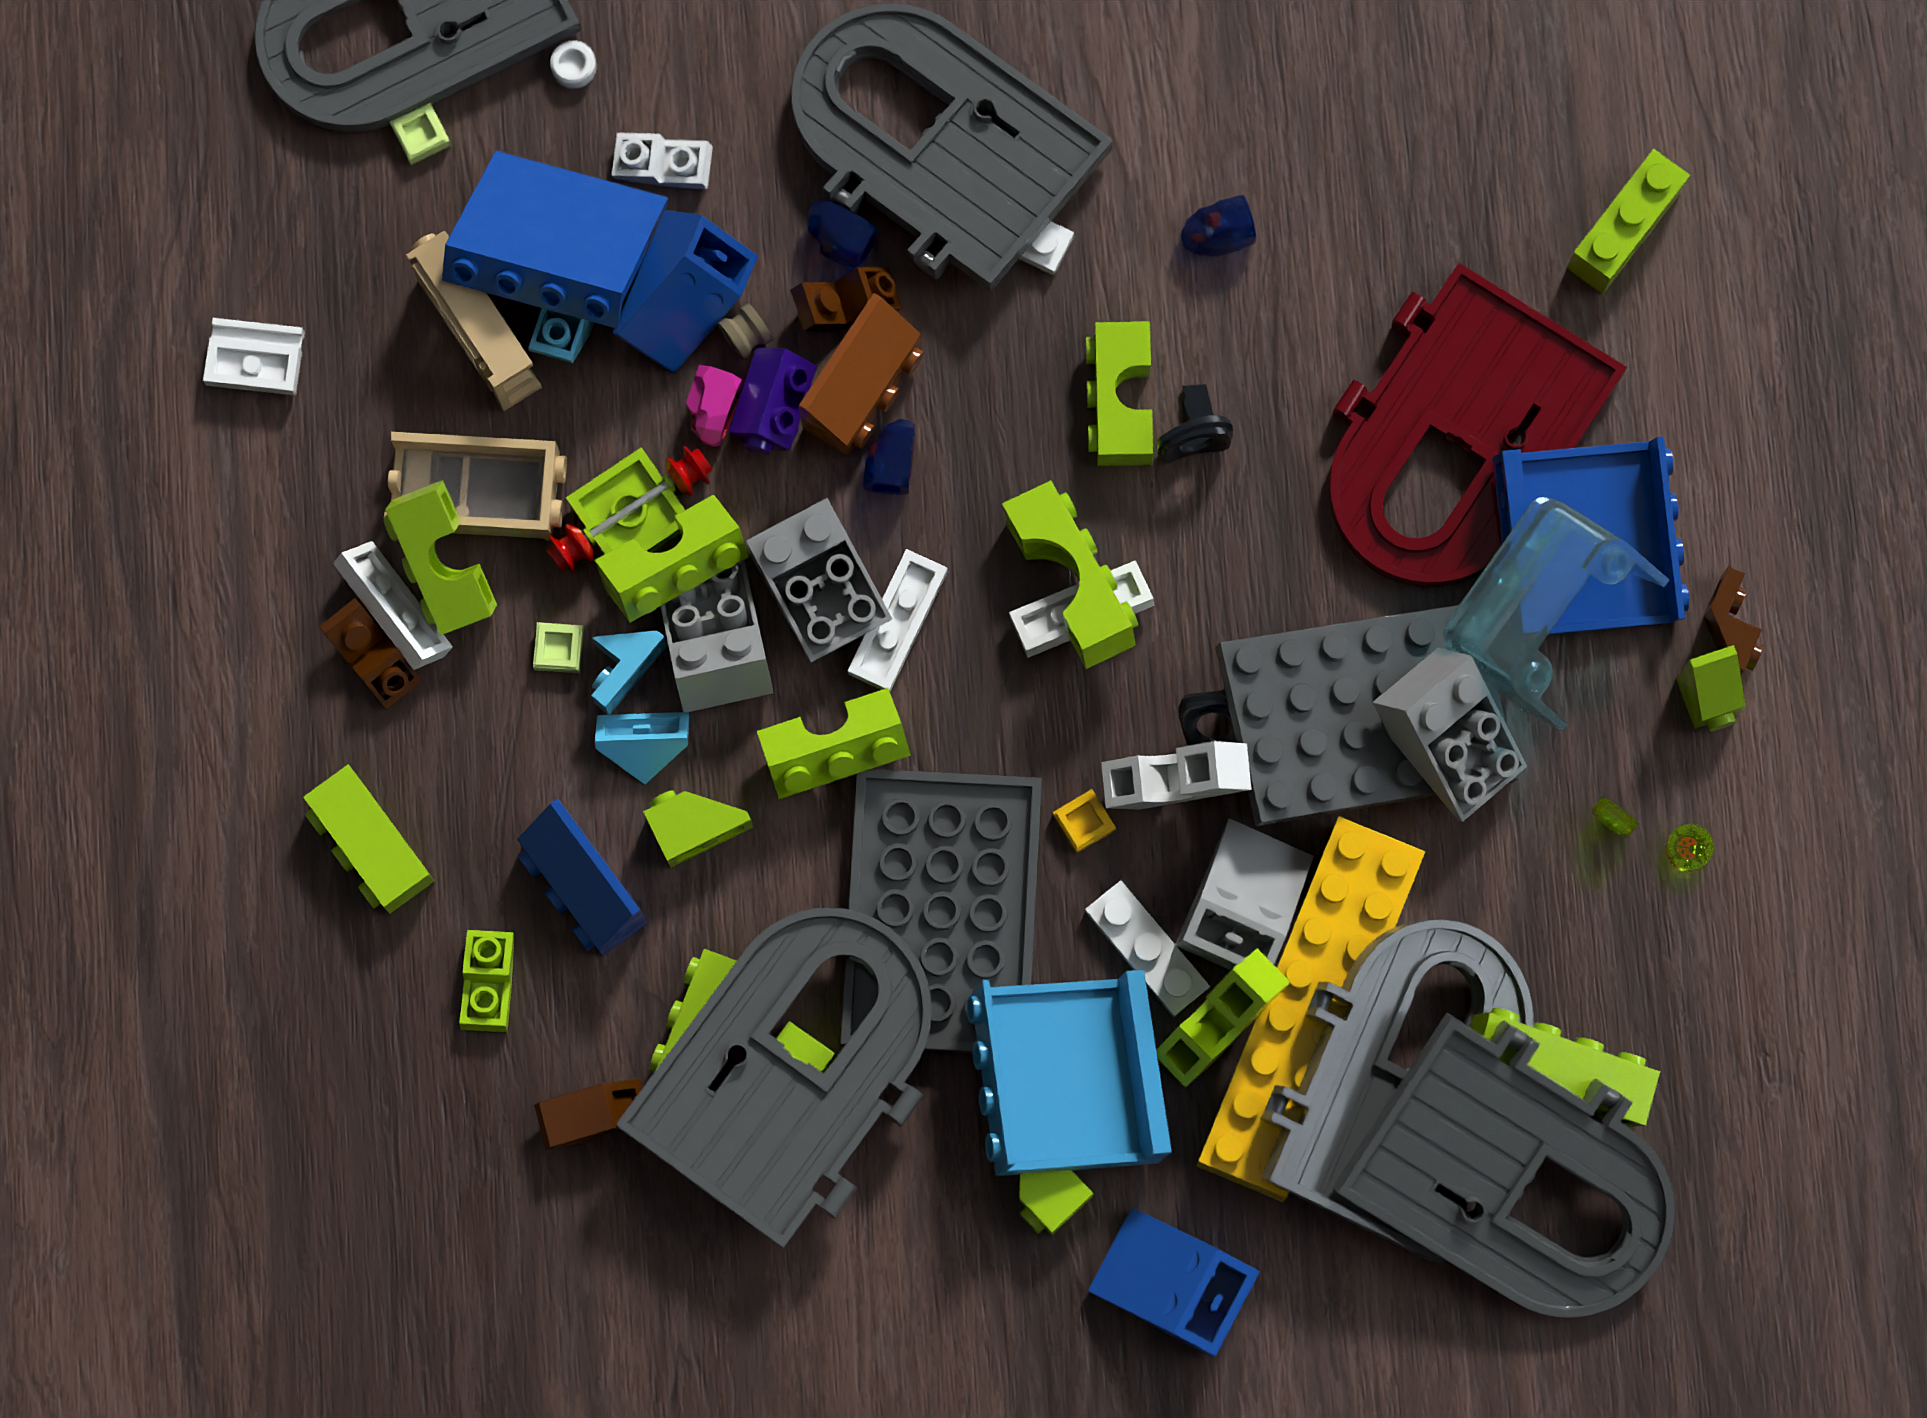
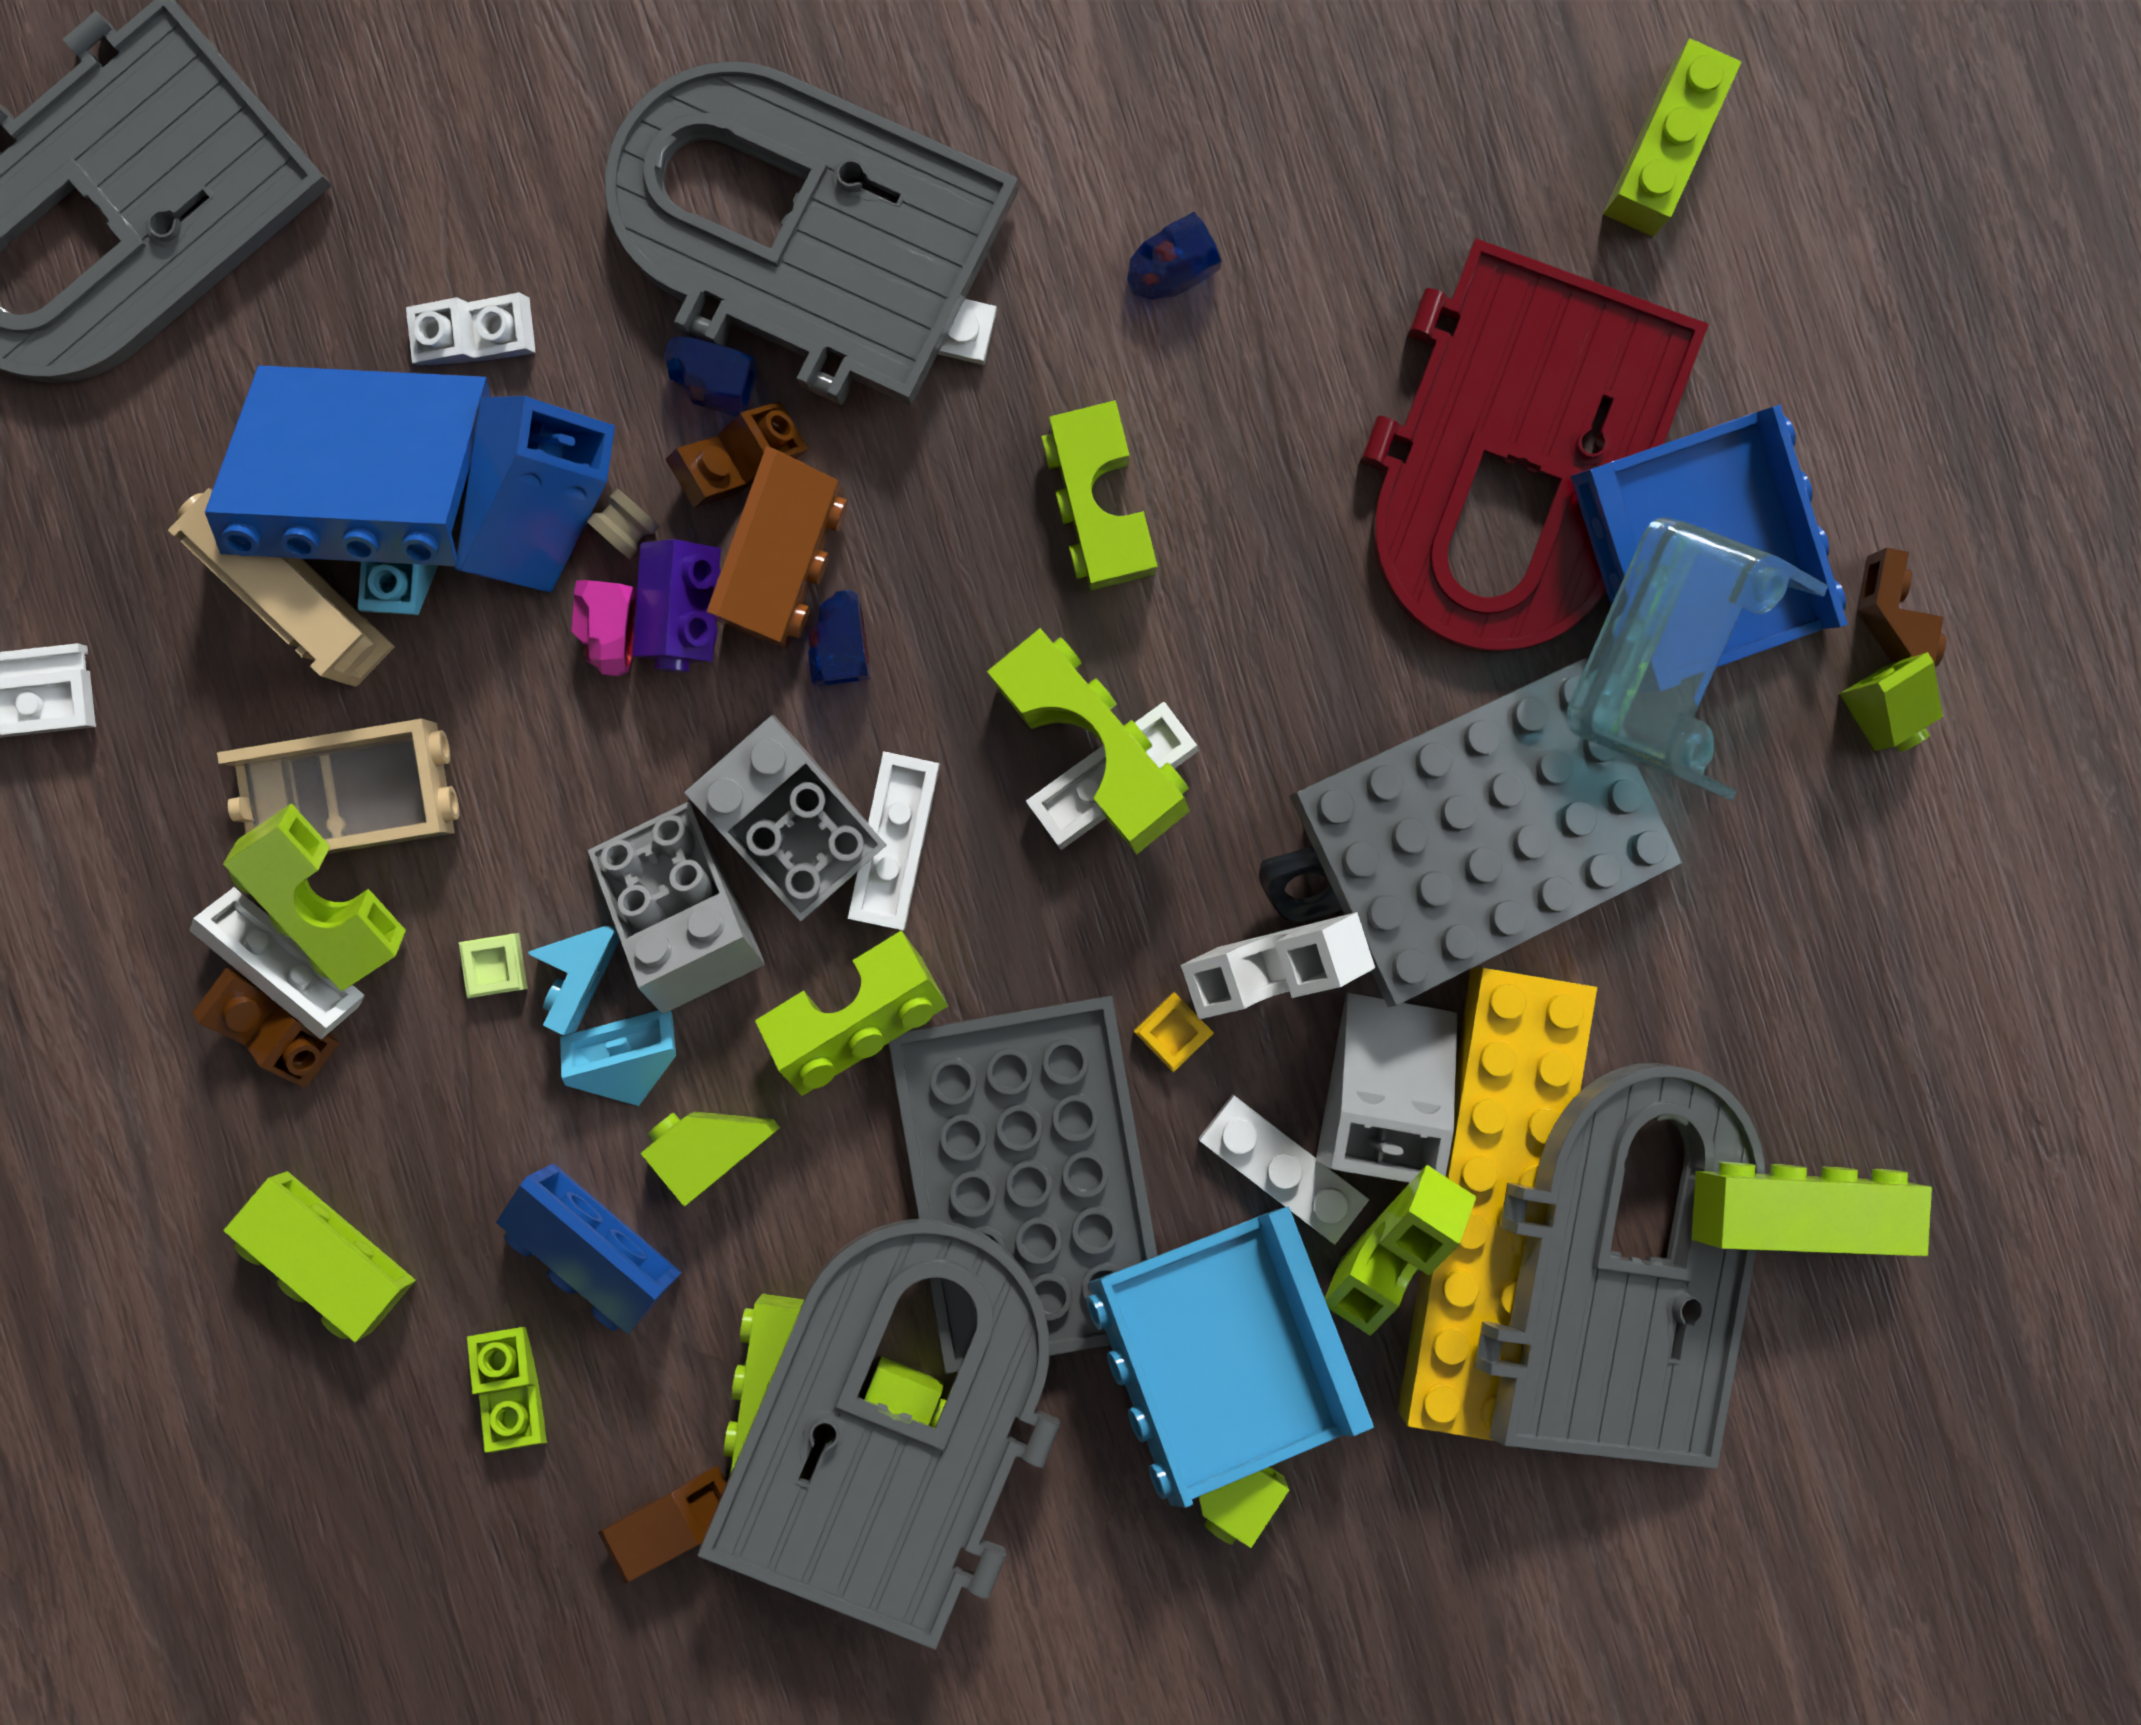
camera: 20 degrees left, 10 degrees up
yellowish green tile [390,103,451,165] -> none
lime plate [546,446,713,574] -> none
white tile [550,41,596,88] -> none
lime arch [595,495,749,623] -> none
blue slope [1088,1208,1260,1359] -> none
black piece [1156,384,1233,464] -> none
dark grey door [1333,1013,1675,1318] -> none
light grey slope [1372,648,1527,822] -> none
clear neon green tile [1591,796,1639,838] -> none
clear neon green tile [1665,824,1714,872] -> none

